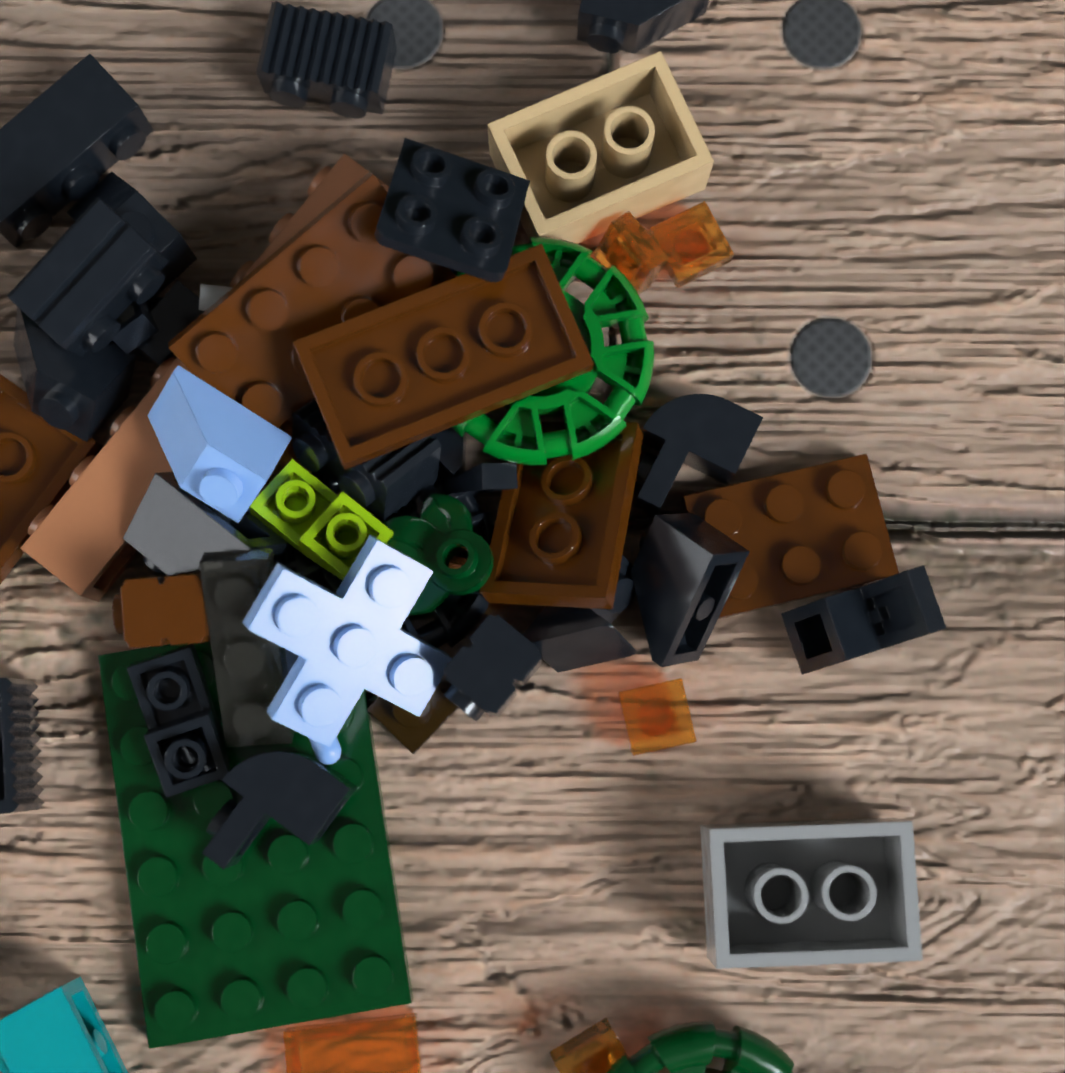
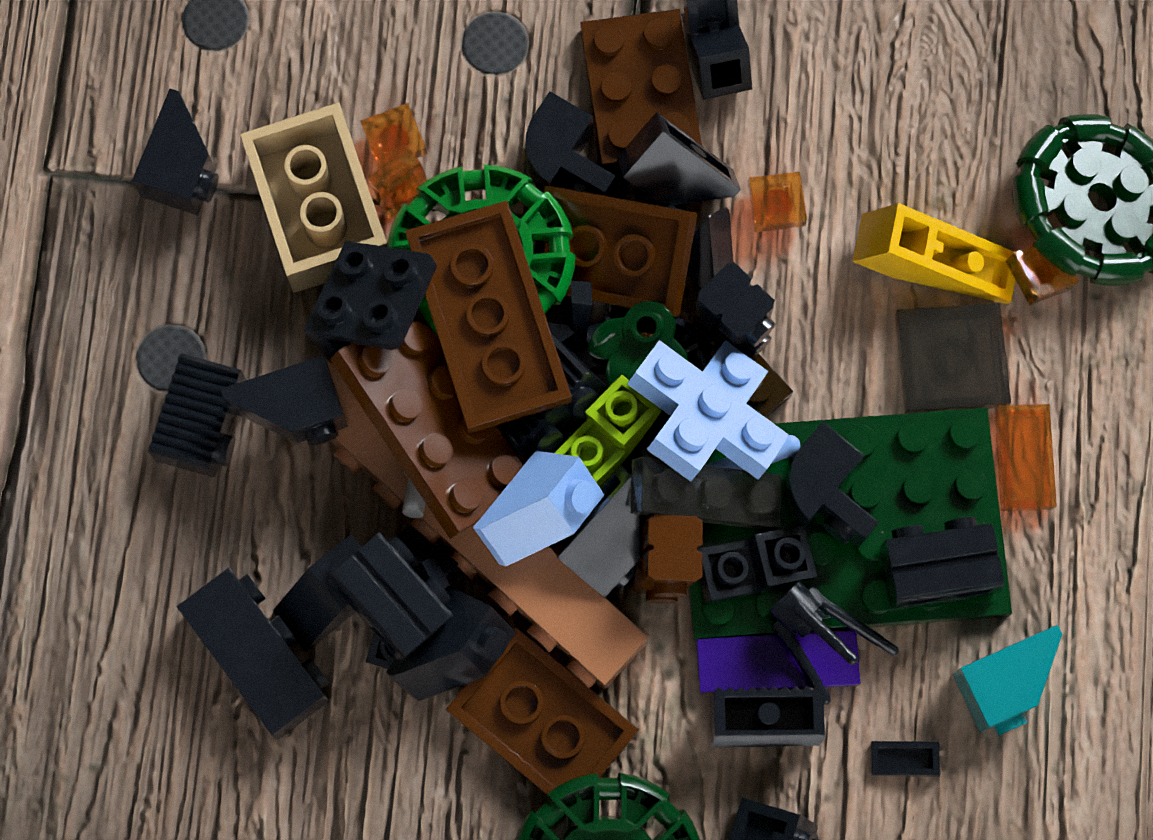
camera: 85 degrees left, 5 degrees down
light grey brick [700,818,923,969] -> none
none -> black slope [220,355,348,445]
none -> dark purple tile [696,631,861,694]
none -> black plant [769,581,899,705]
none -> yellow slope [852,203,1021,304]
none -> black brick [880,517,1005,610]
none -> clear smoke tile [895,303,1011,414]

